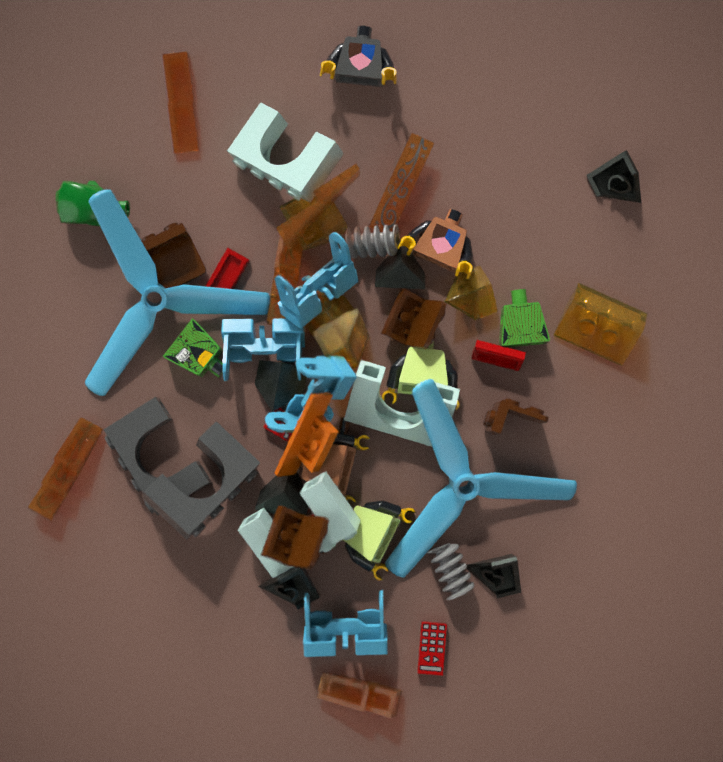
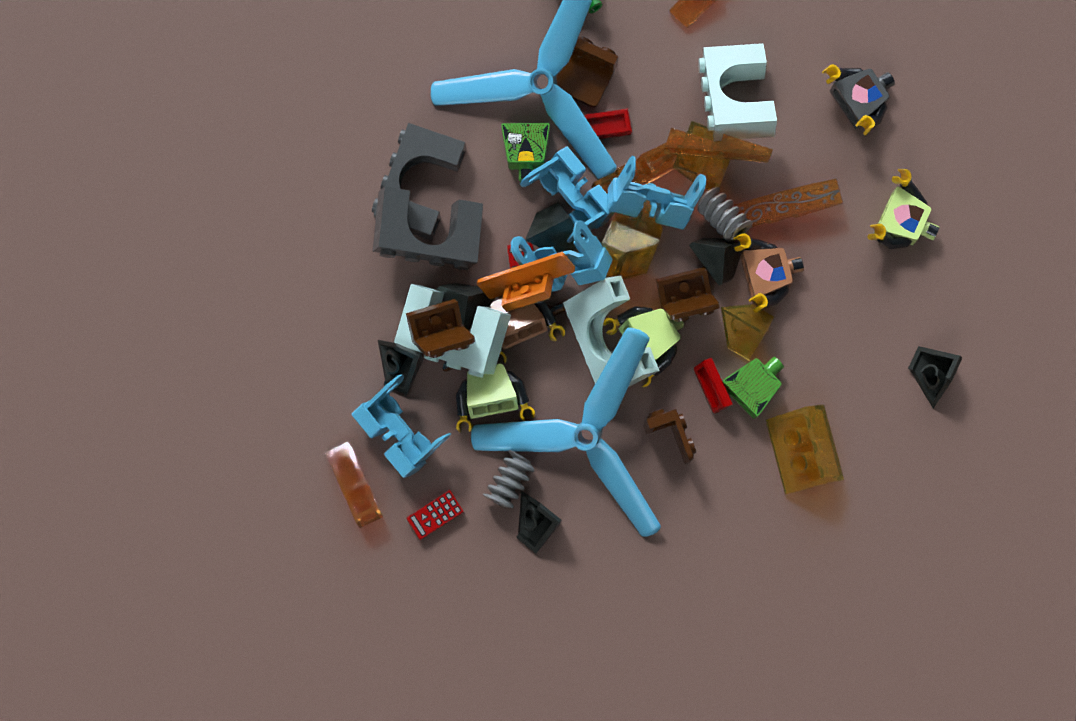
camera: 50 degrees right, 5 degrees down
clear orange slope [28,417,103,521] -> none
none -> torso [867,169,940,249]

